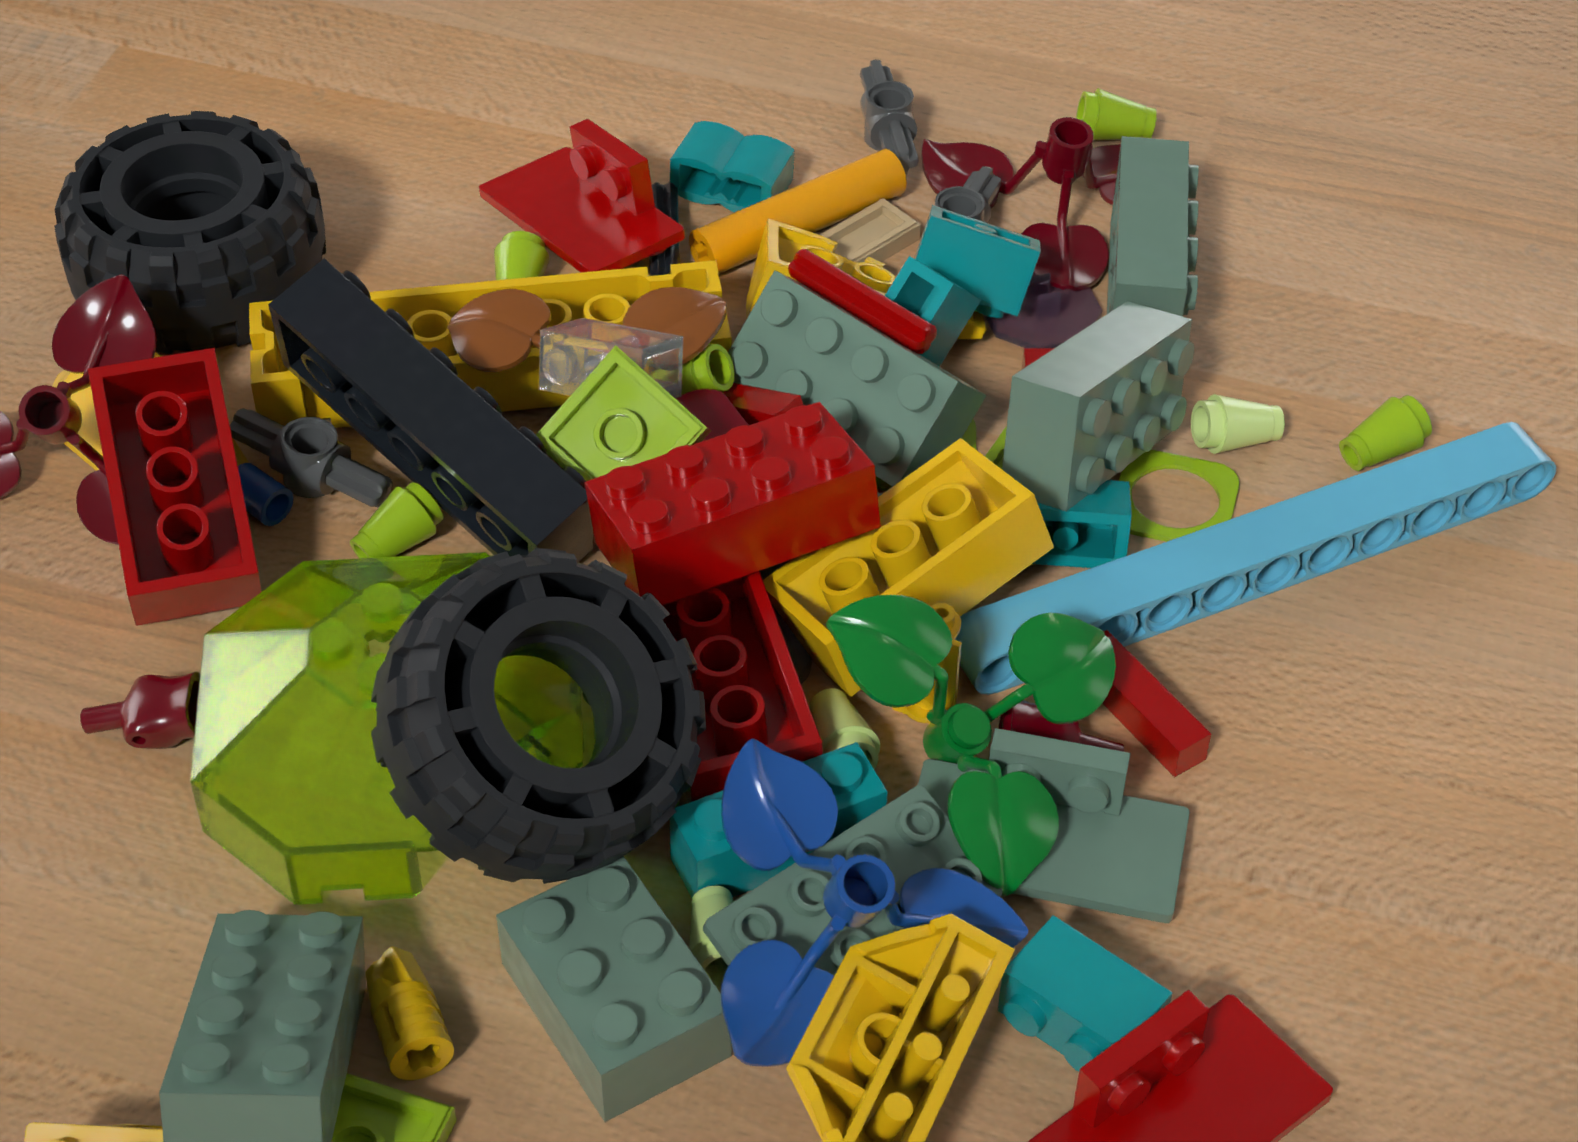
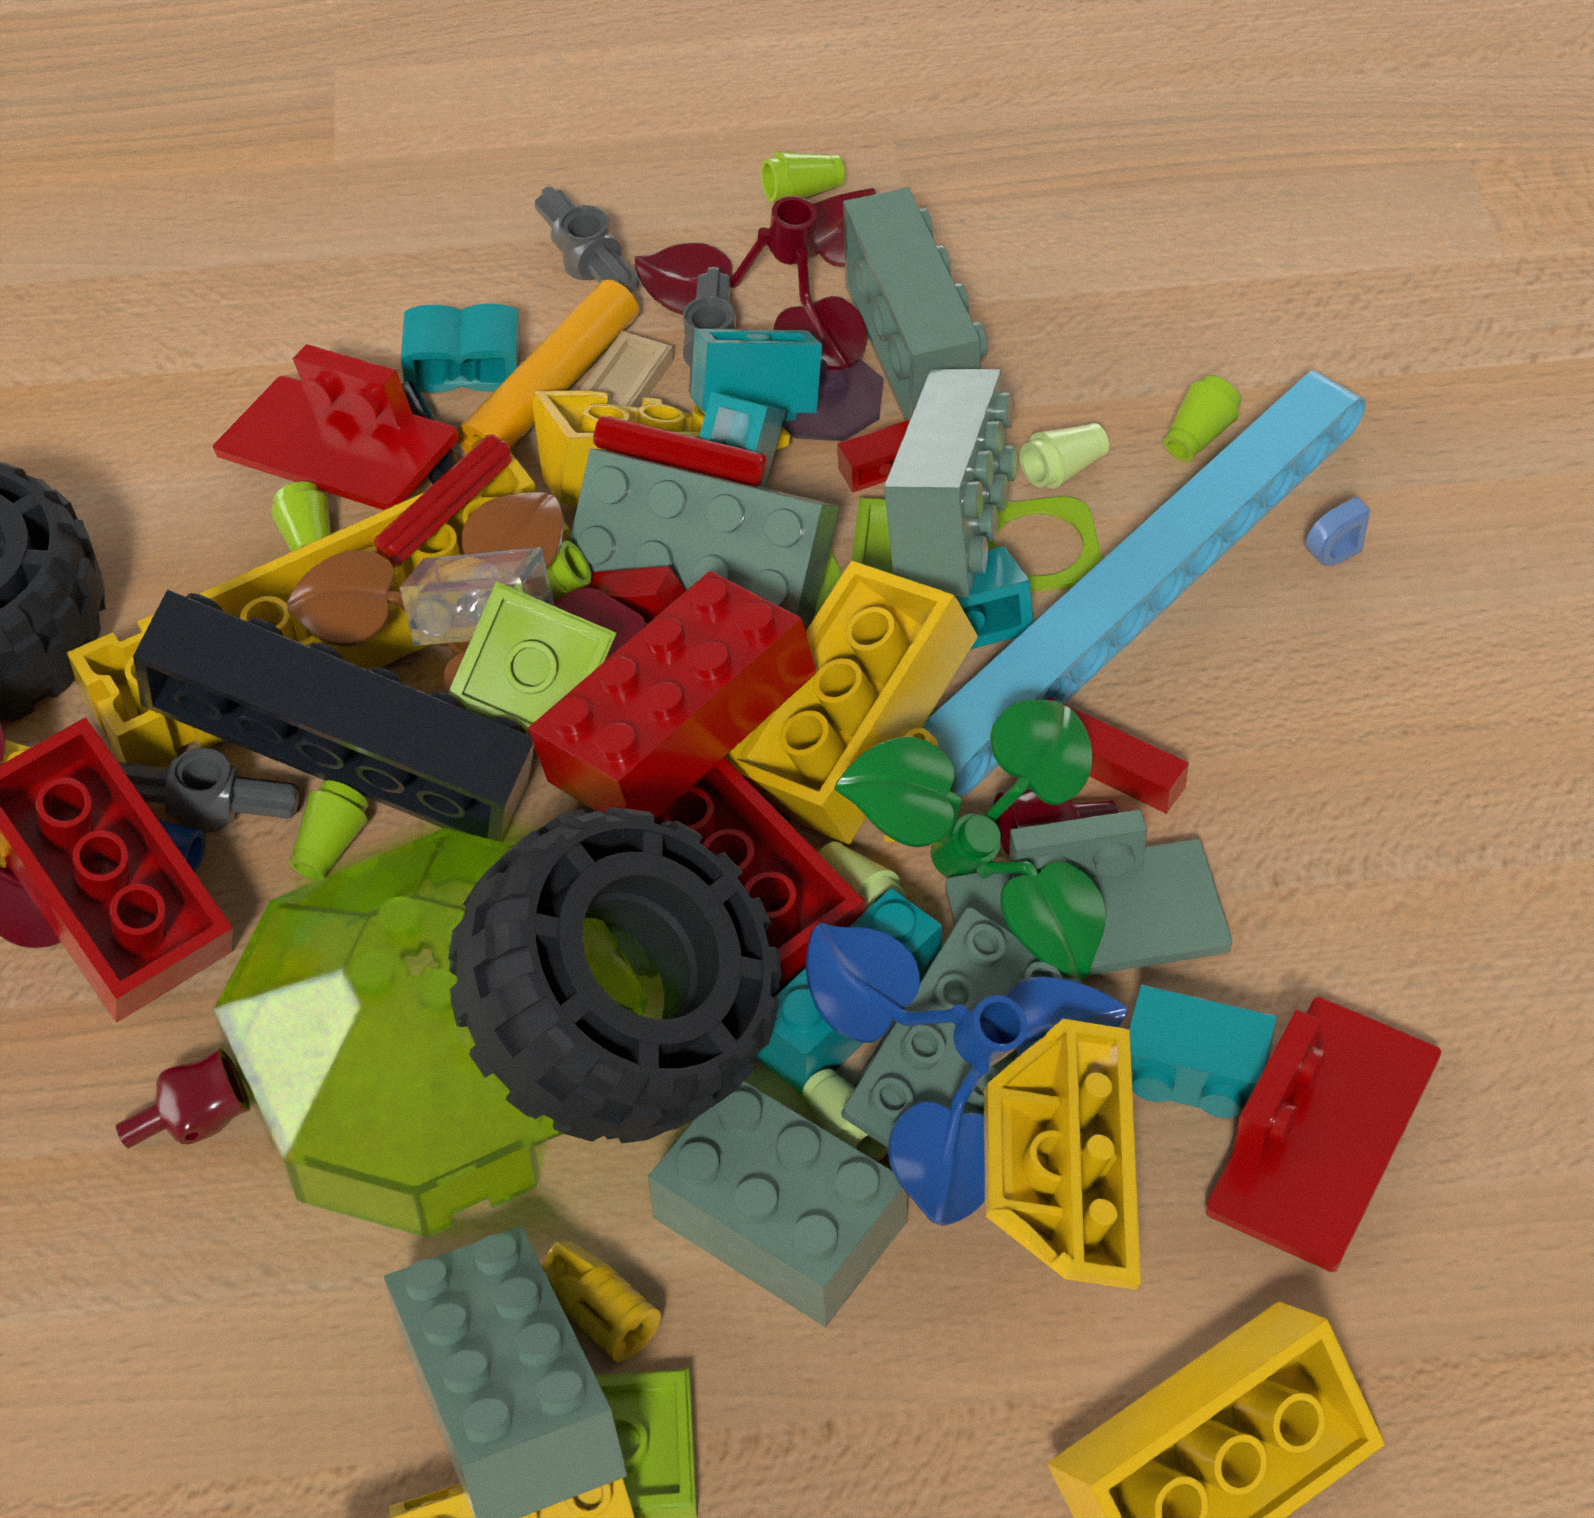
camera: 20 degrees left, 5 degrees up
none -> red axle [373,434,512,567]
none -> medium blue tile [1306,497,1370,566]

